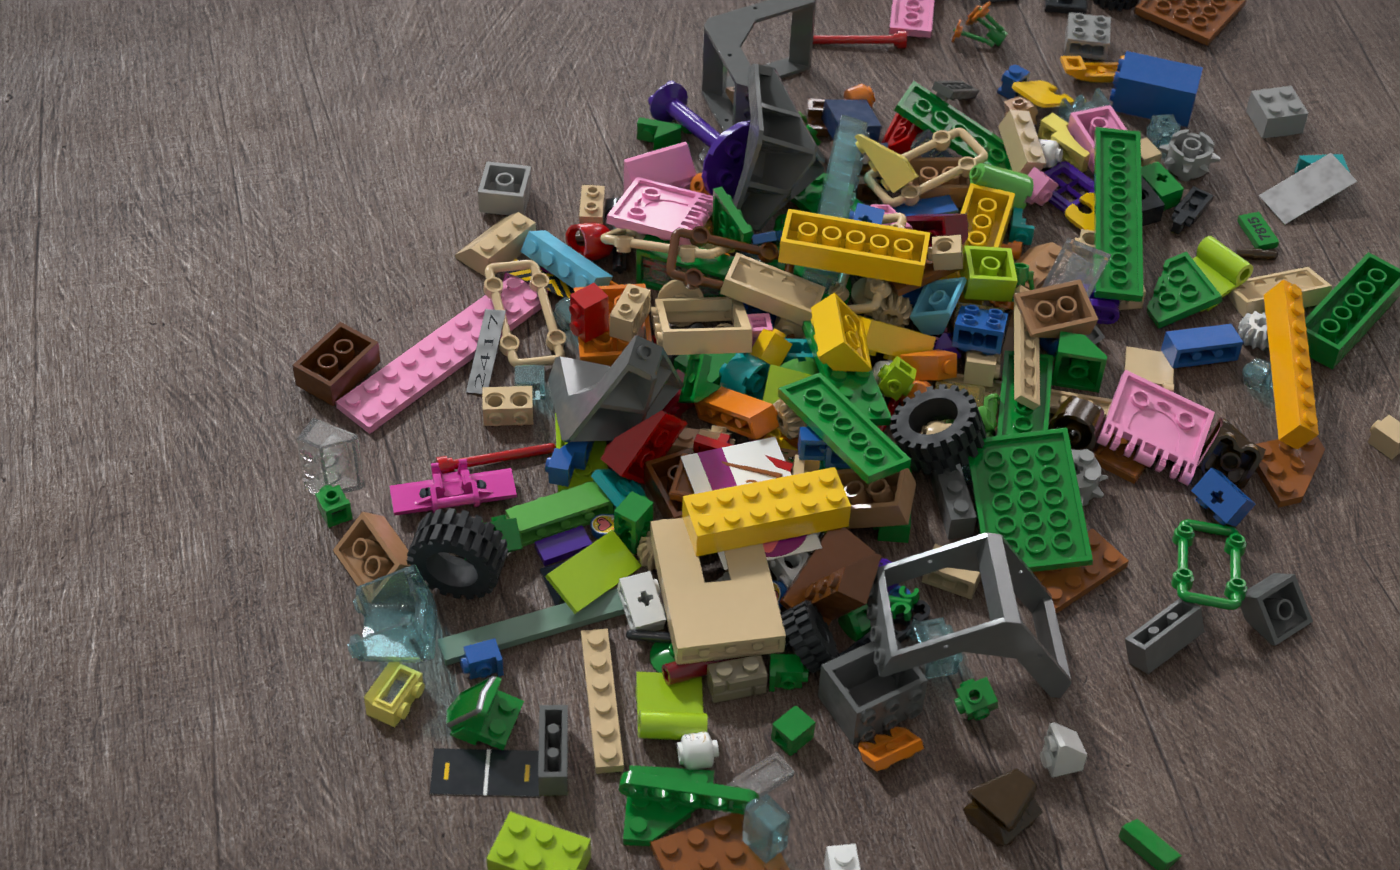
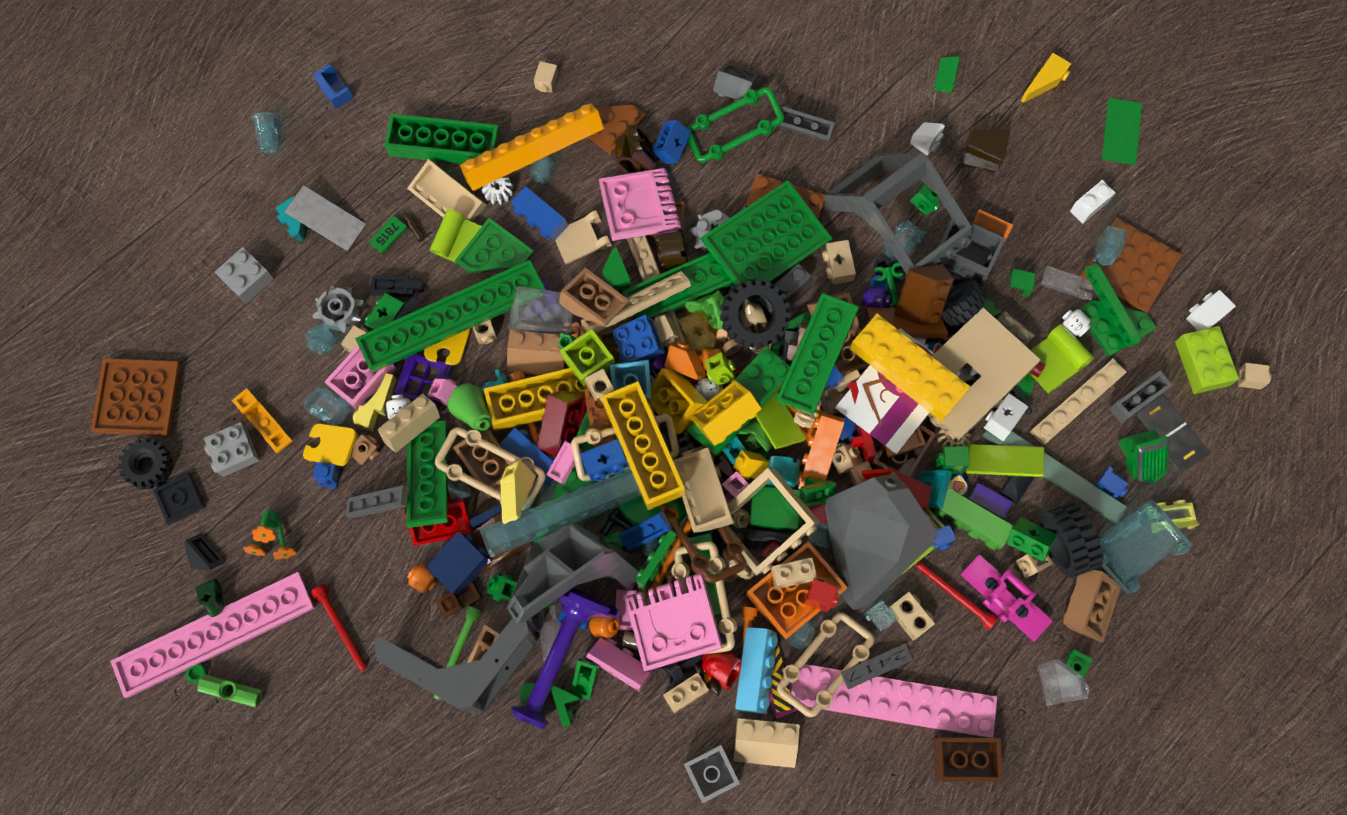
camera: 120 degrees left, 25 degrees up
blue brick [1109,51,1203,127] -> none

